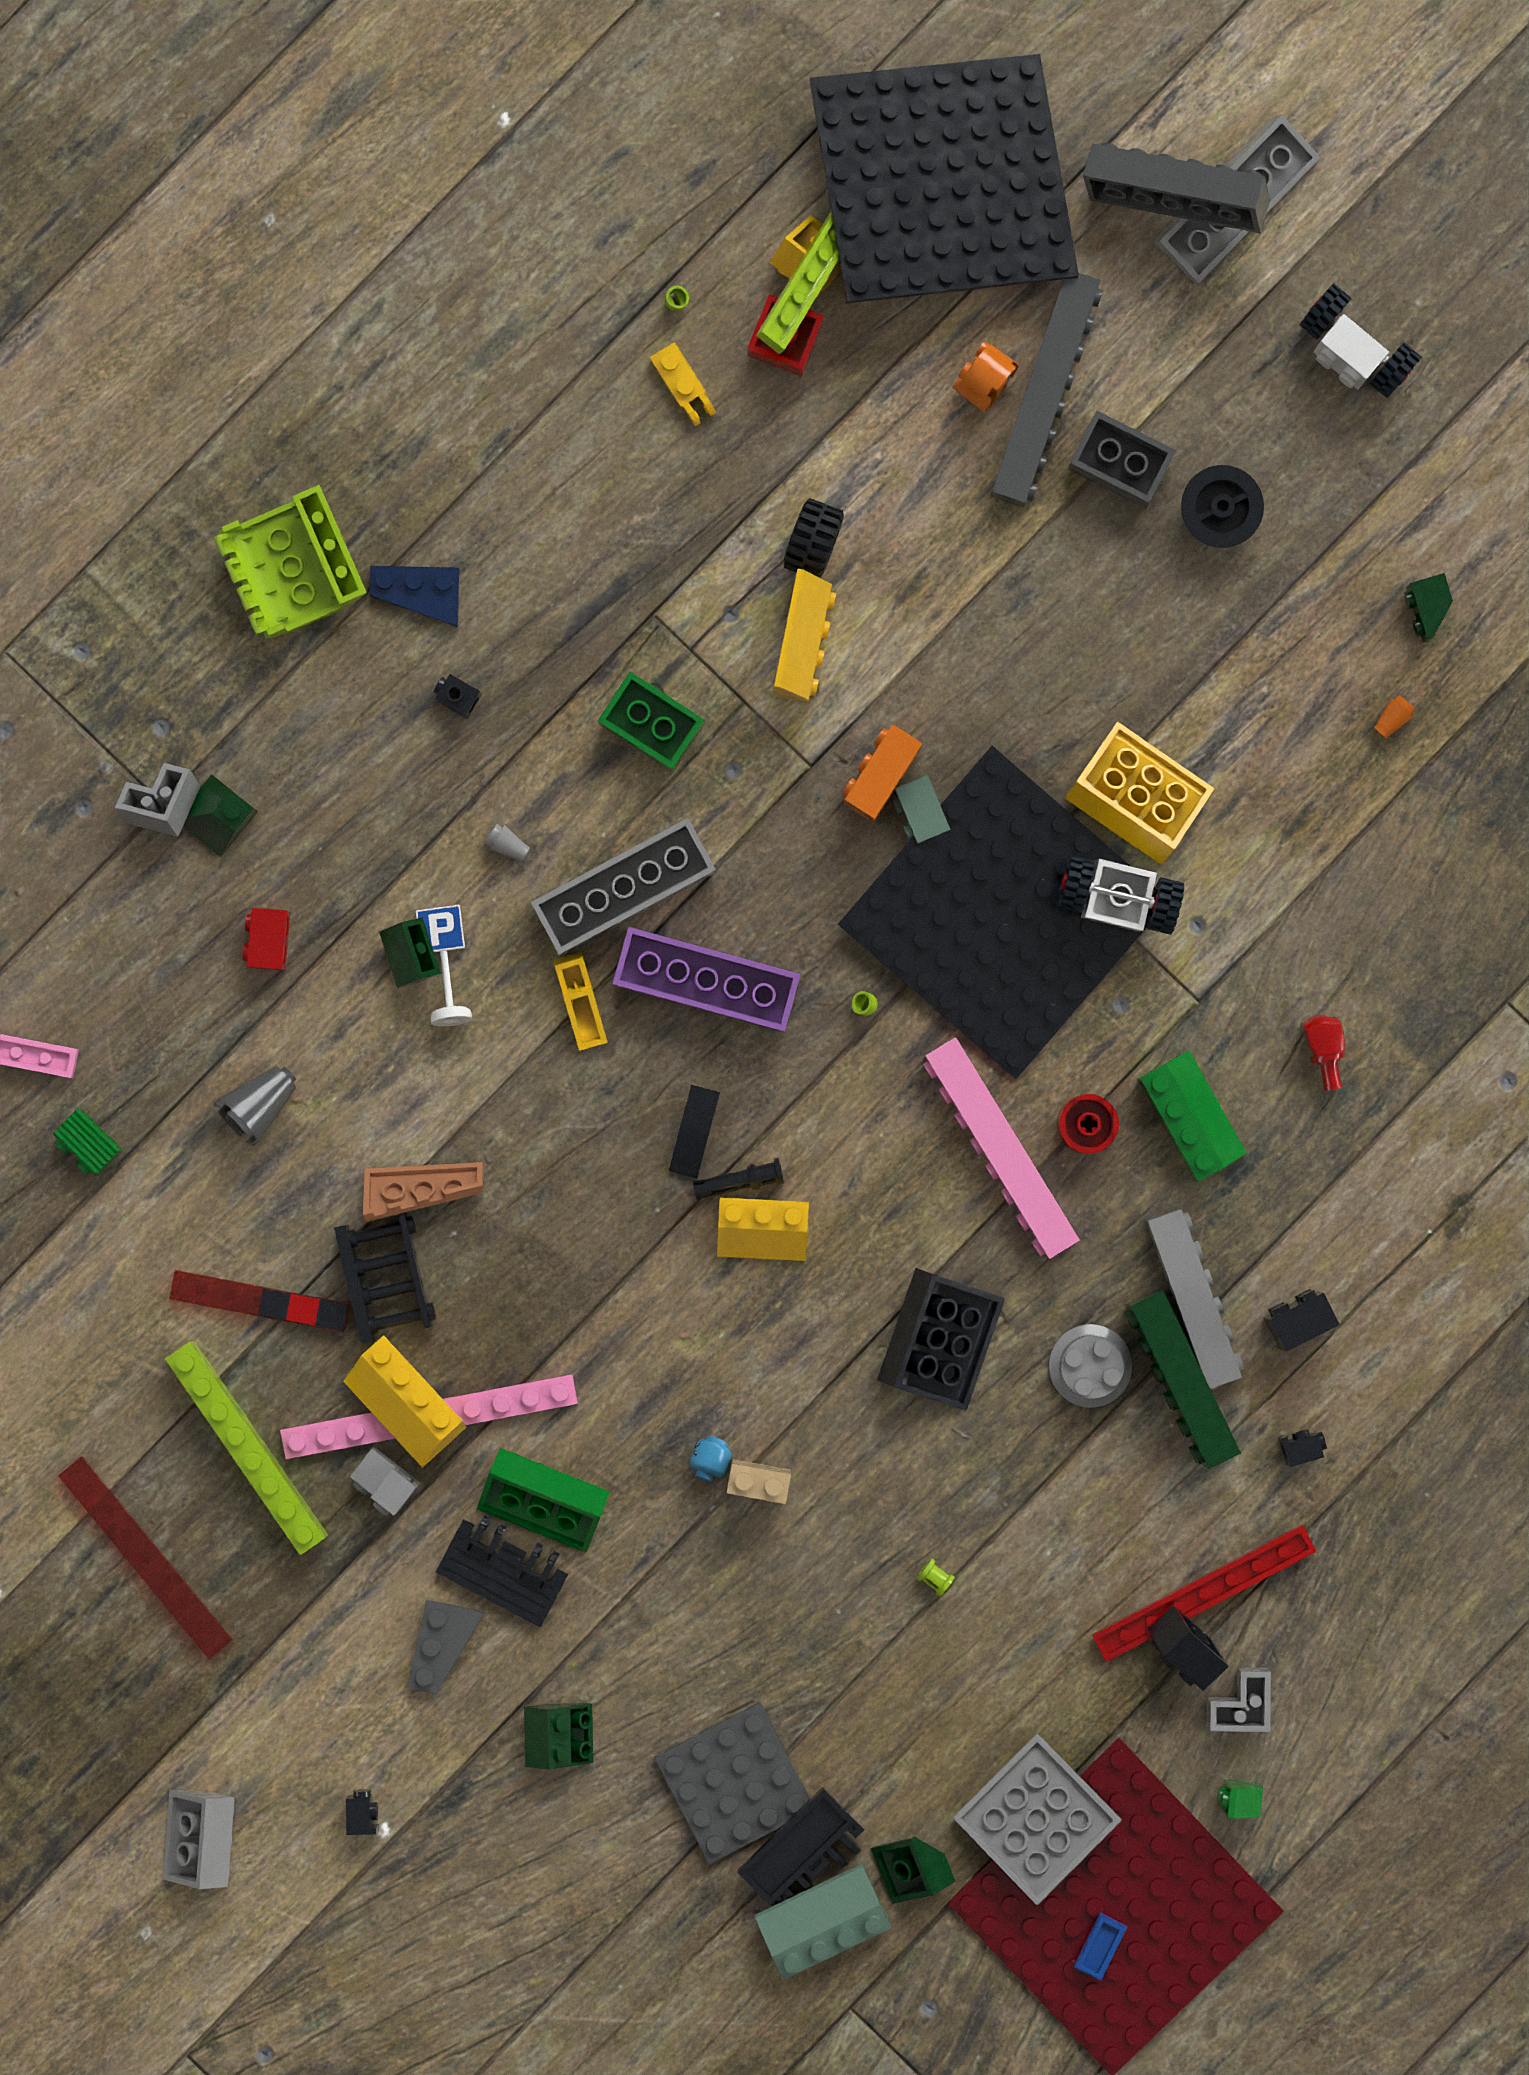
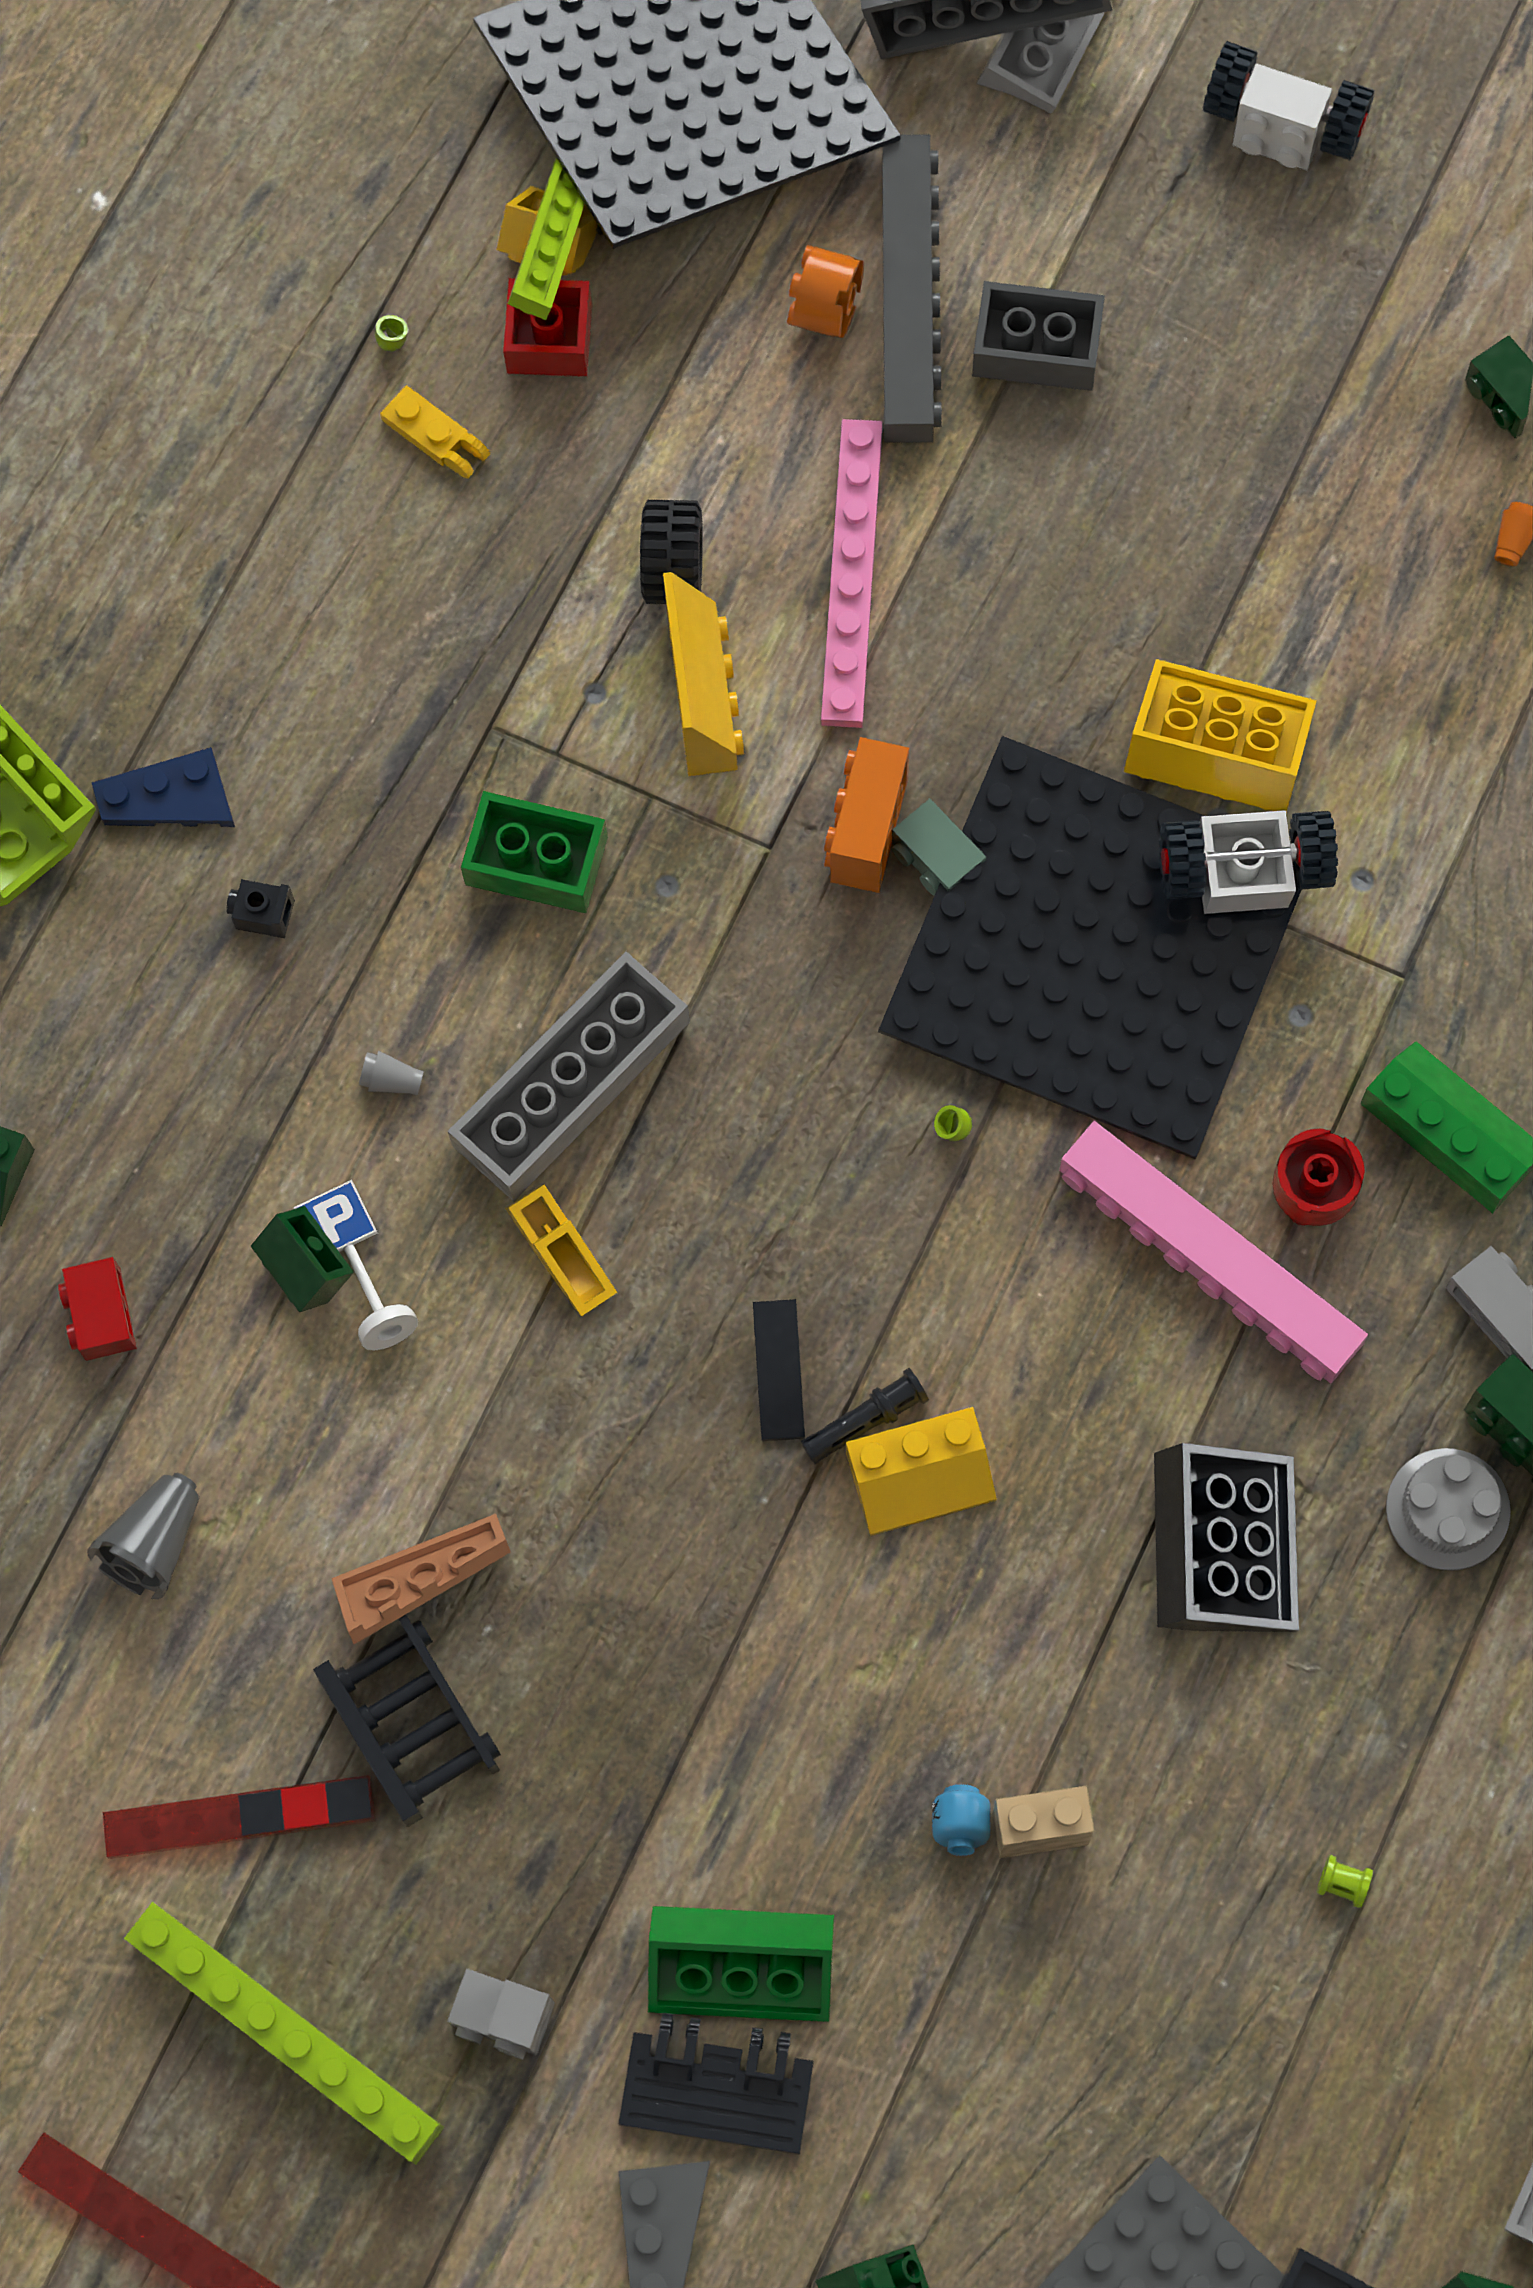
camera: 15 degrees left, 15 degrees down
bright pink plate [280,1374,578,1459] -> none
yellow slope [343,1335,467,1468] -> none
medium lavender brick [613,927,801,1033] -> none
black piece [1181,465,1264,548] -> none
none -> bright pink plate [821,419,882,728]

